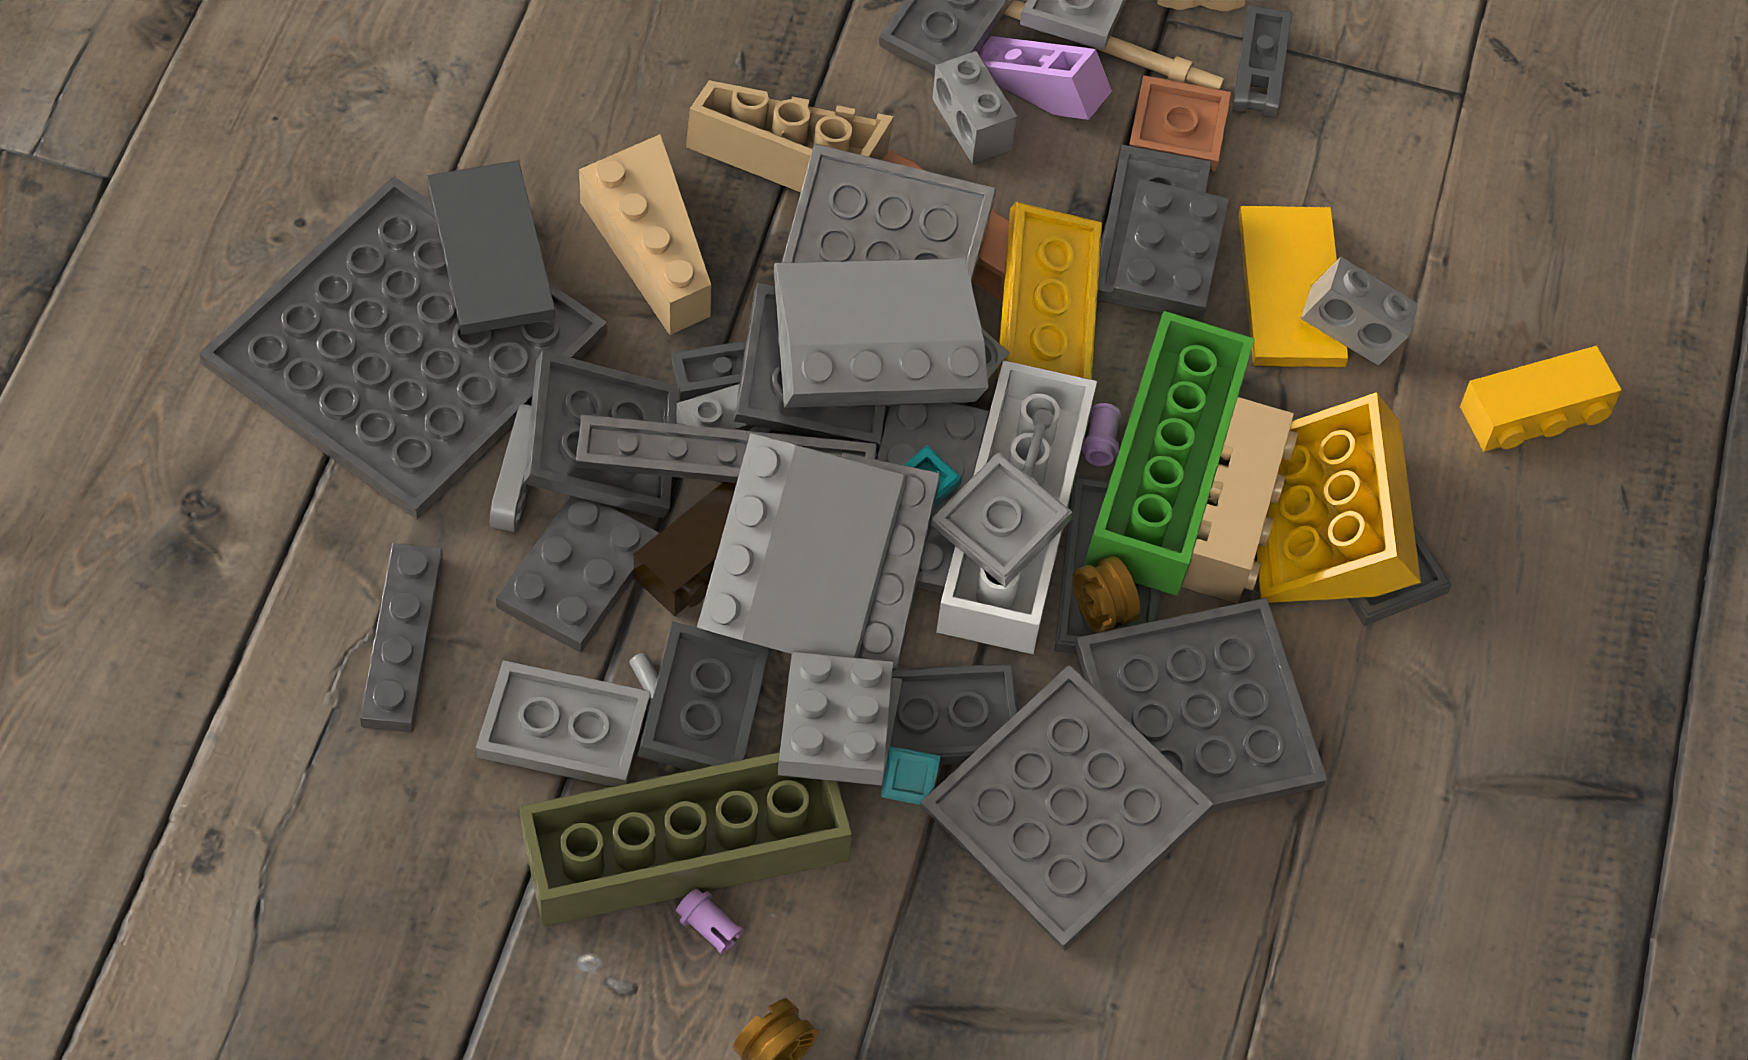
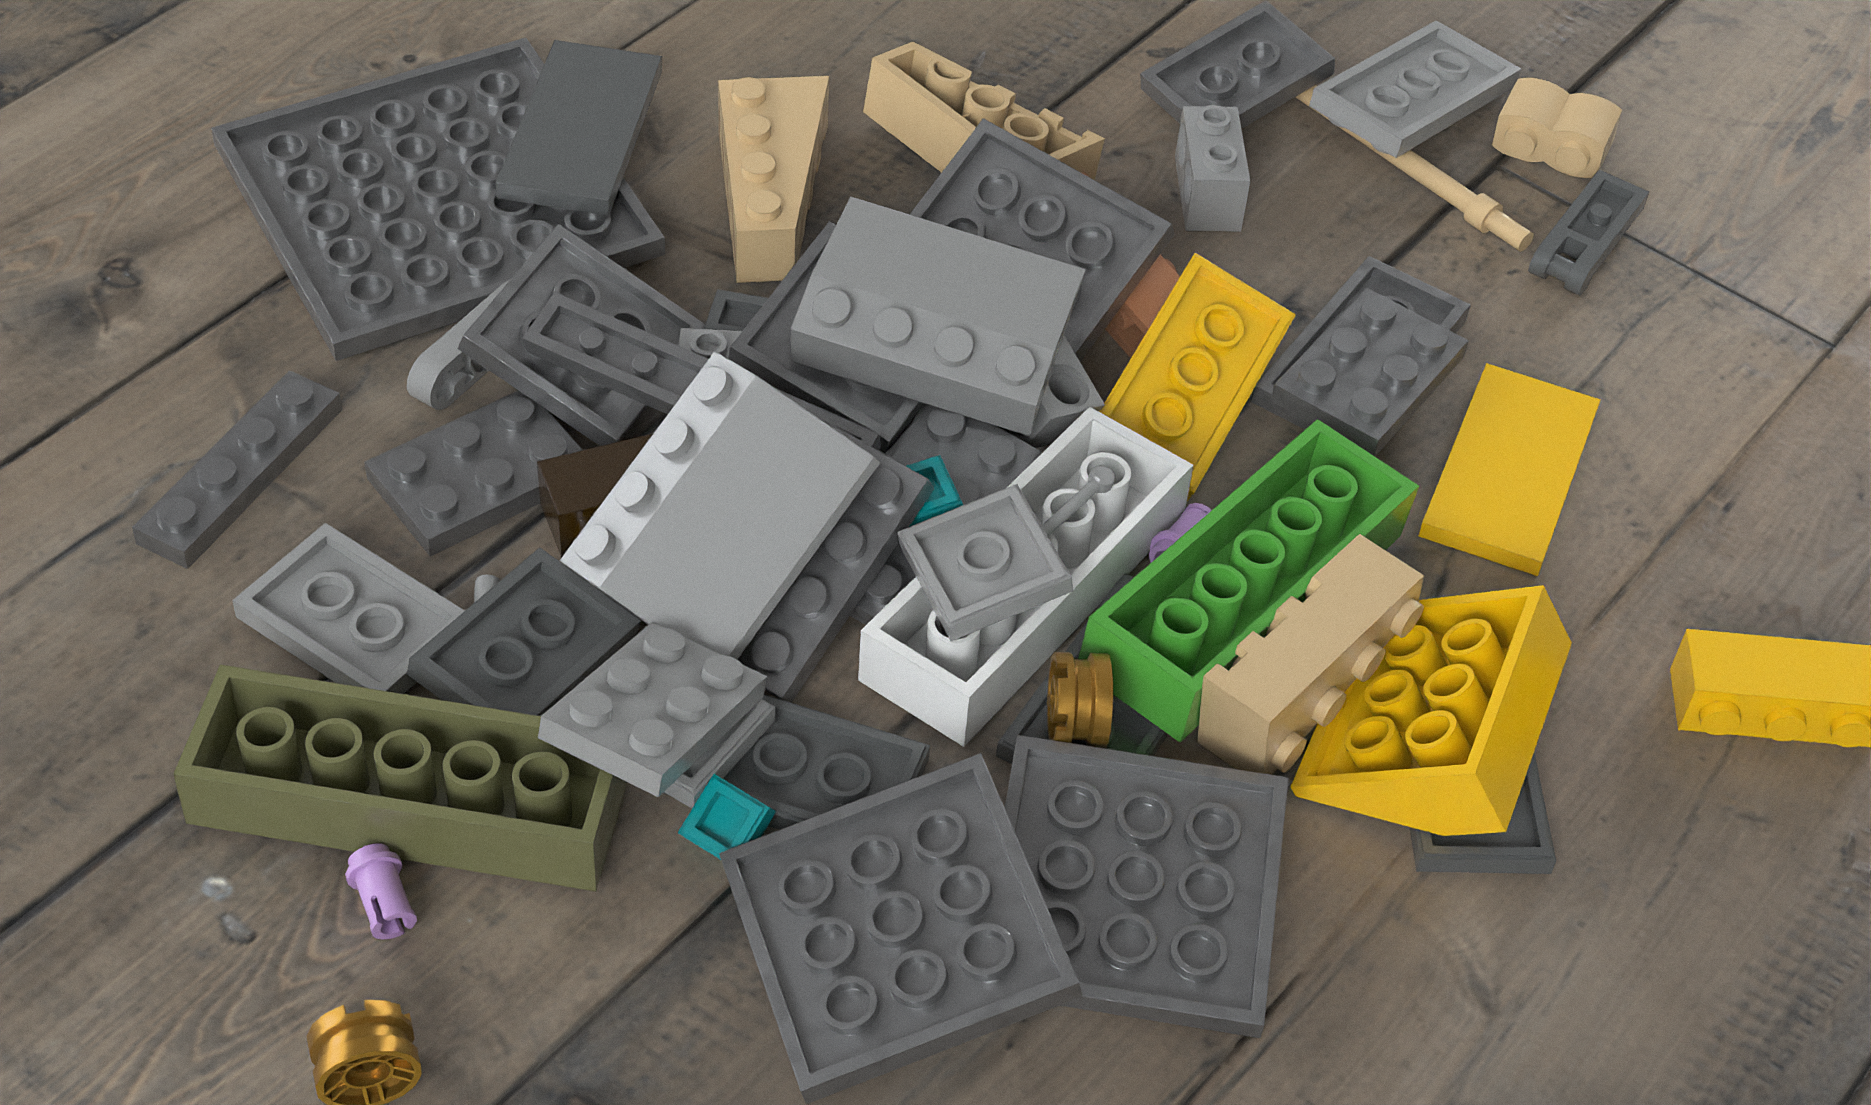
camera: 25 degrees right, 10 degrees down
lavender slope [977,36,1112,120] -> none
nougat plate [1129,75,1231,172] -> none
light grey brick [1301,257,1419,365] -> none

